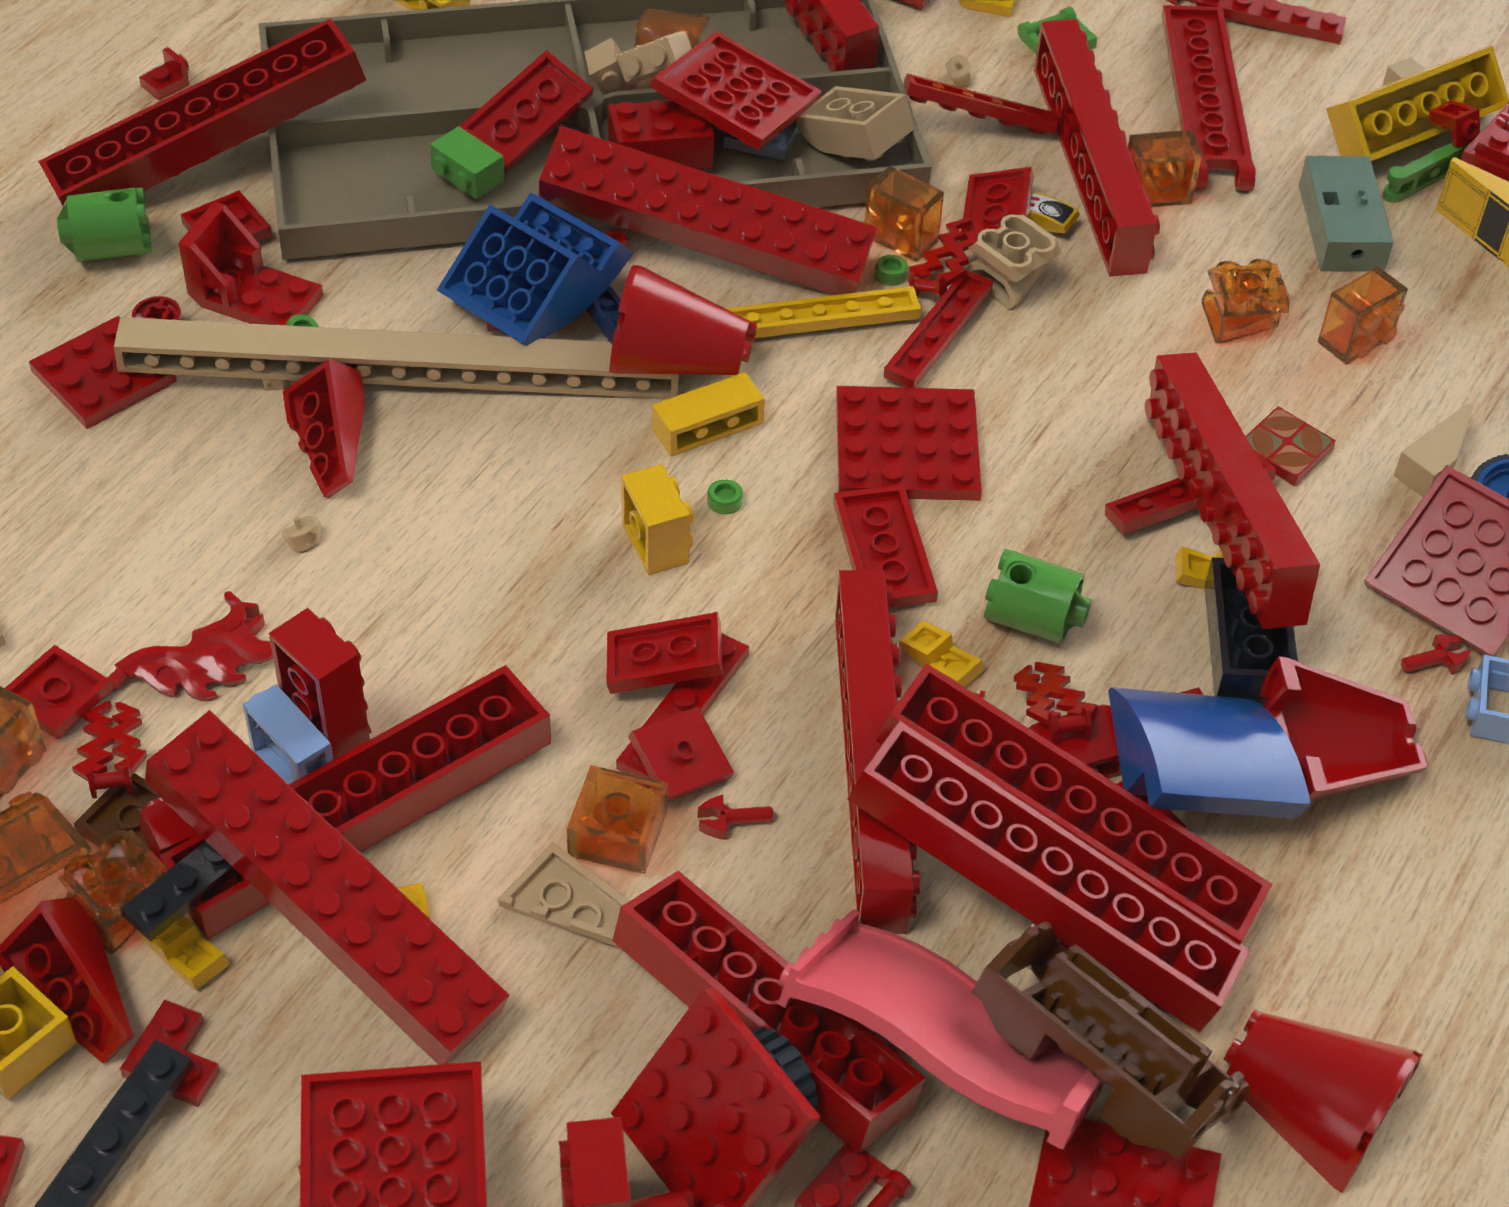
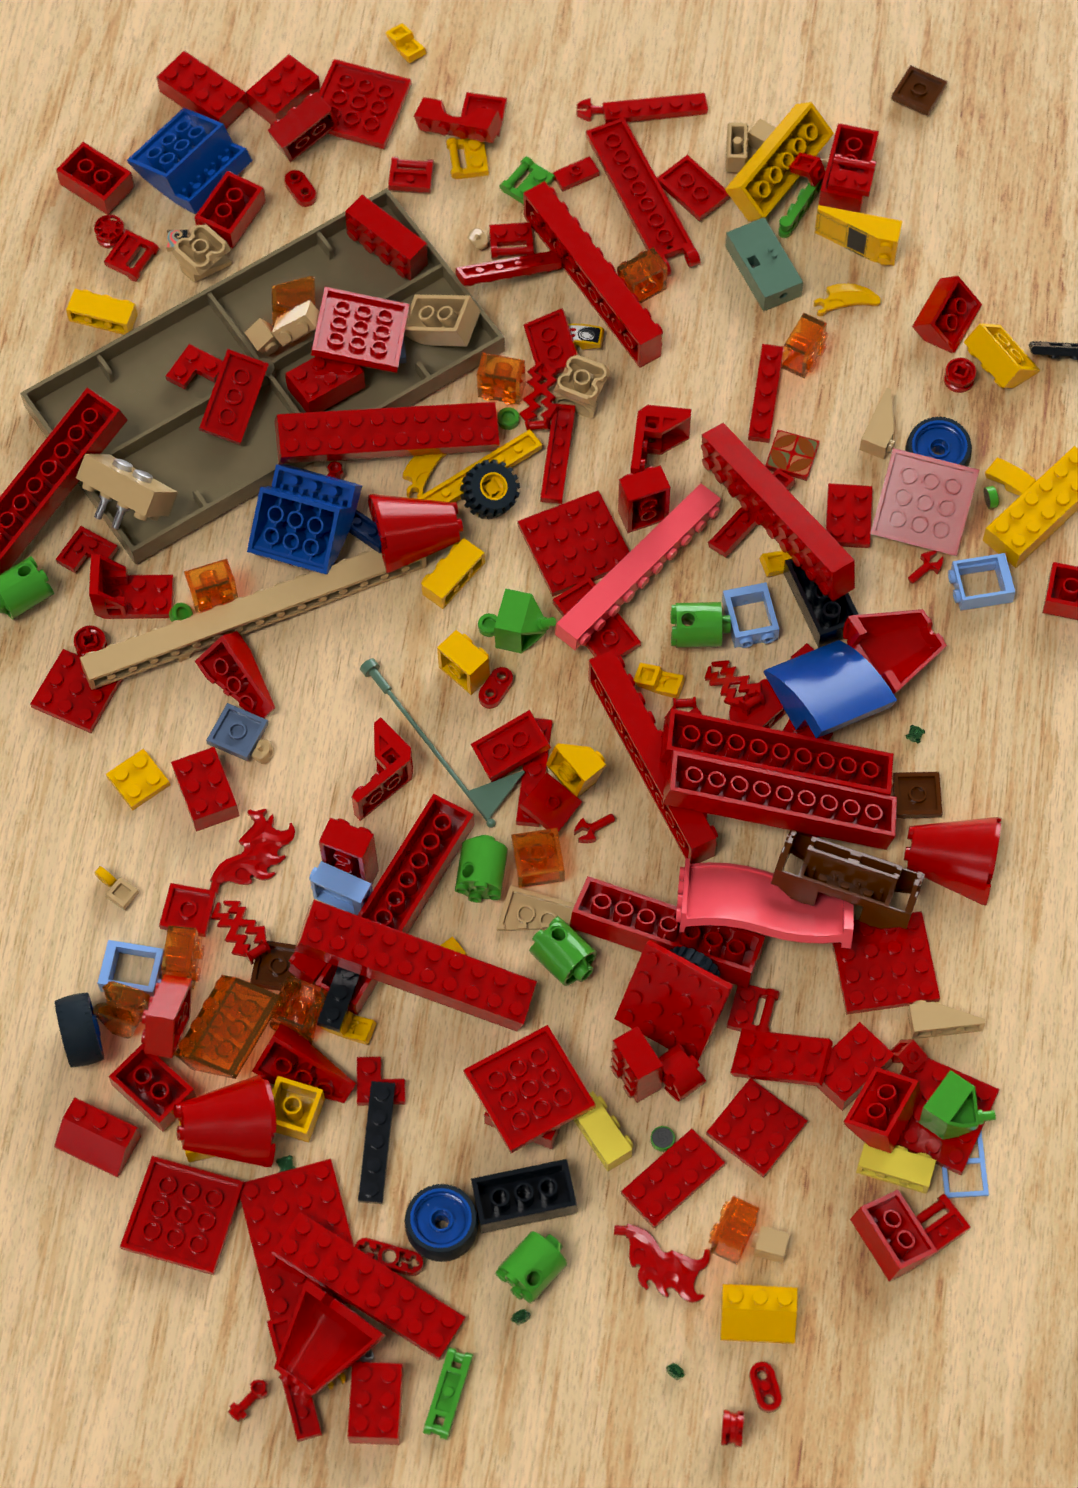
camera: 20 degrees left, 15 degrees up
bright green brick [430,126,505,199] -> none
clear orange piece [1202,258,1289,344] -> none
none -> tan piece [76,454,178,529]
none -> yellow plate [106,748,170,811]
none -> red plate [166,344,223,390]
none -> red brick [171,746,240,832]
none -> clear orange brick [184,559,238,613]
none -> sand blue plate [206,703,268,761]
none -> red bracket [351,717,413,821]
none -> sand green piece [360,658,525,828]
none -> yellow piece [402,454,447,498]
none -> bright green cylinder [455,835,508,903]
none -> black wheel [460,459,520,519]
none -> red plate [479,667,513,709]
none -> red plate [489,222,534,259]
none -> bright green piece [494,588,556,654]
none -> bright green cylinder [529,916,597,986]
none -> yellow slope [546,743,606,797]
none -> red plate [553,156,600,192]
none -> coral brick [555,483,721,650]
none -> red brick [618,465,671,533]
none -> red bracket [630,405,692,474]
none -> red plate [657,154,730,222]
none -> light blue window [722,582,779,648]
none -> tan brick [725,123,748,172]
none -> red plate [748,344,784,443]
none -> yellow piece [813,283,881,317]
none -> red plate [826,483,872,548]
none -> reddish brown plate [892,772,943,818]
none -> clear green piece [905,725,925,744]

